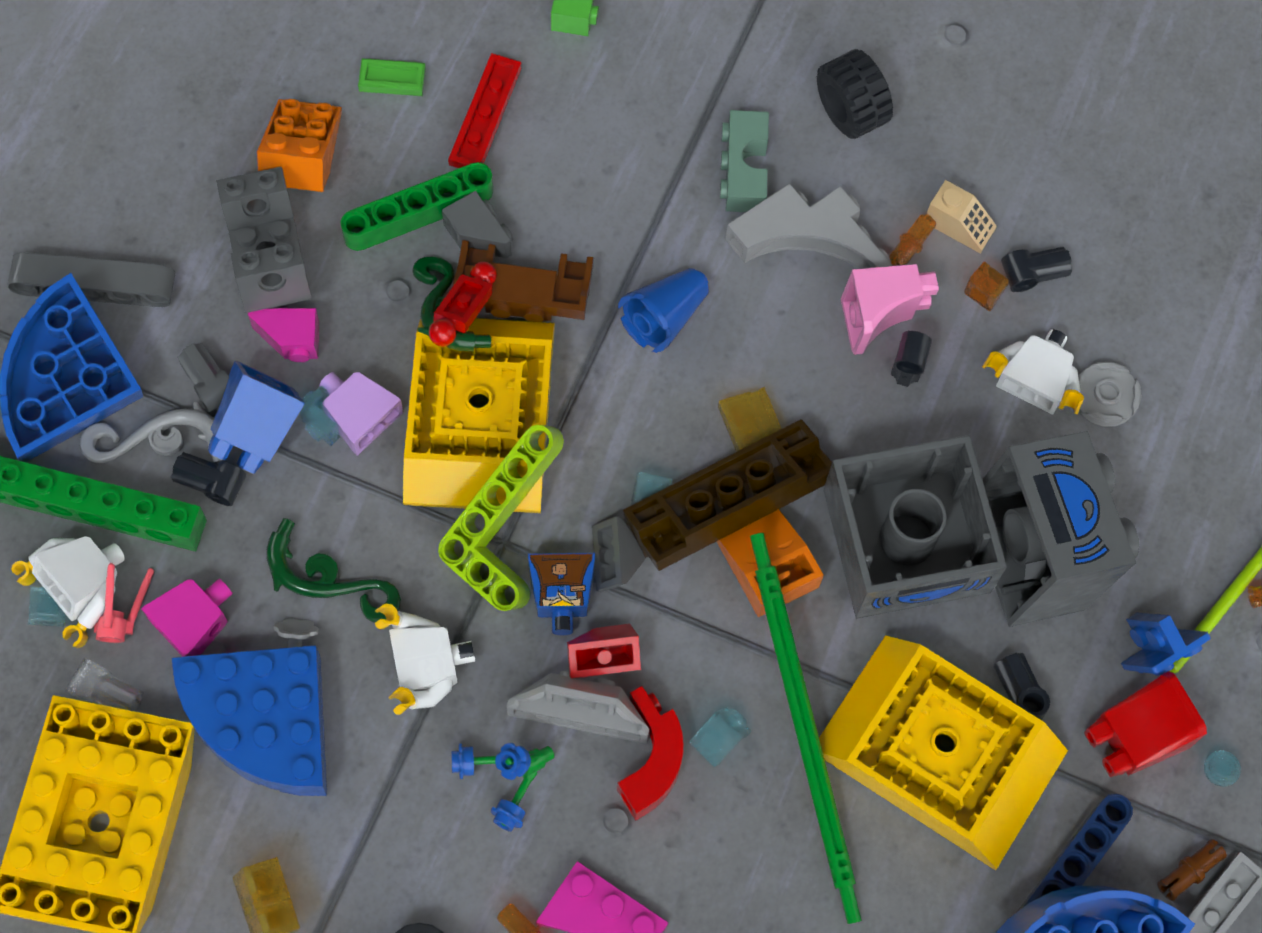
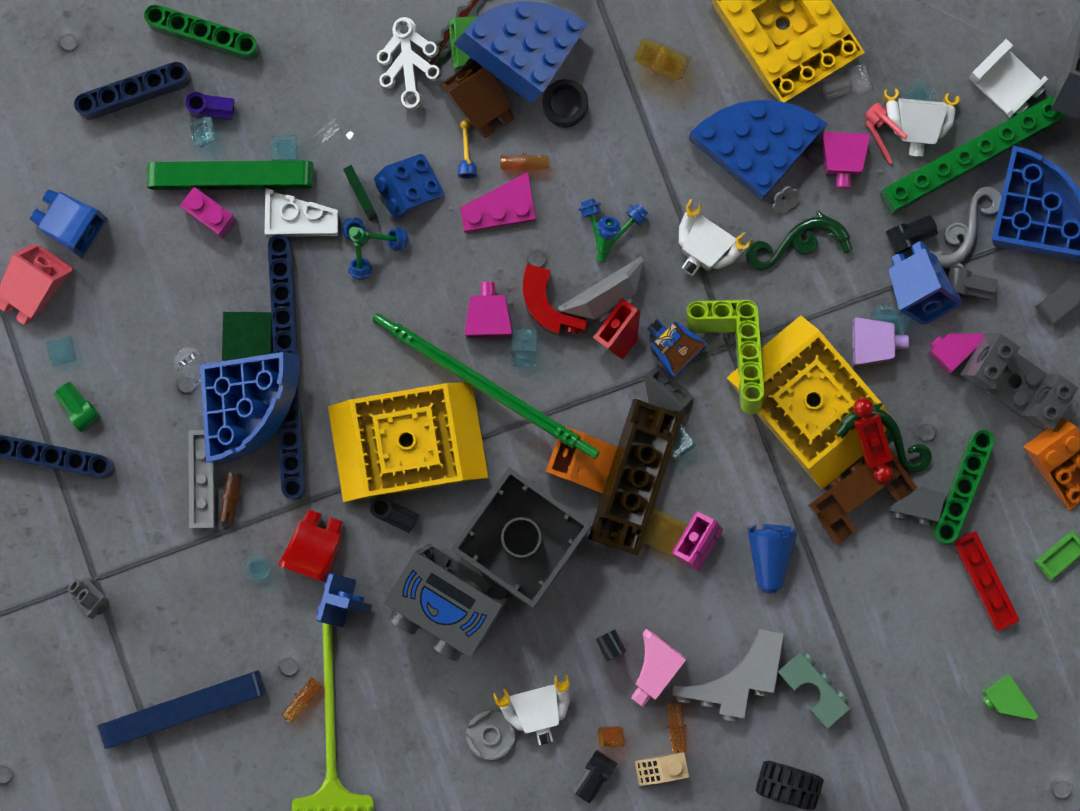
camera: 150 degrees right, 15 degrees up
none -> dark pink torso [465,282,512,338]
none -> dark pink brick [671,511,723,572]

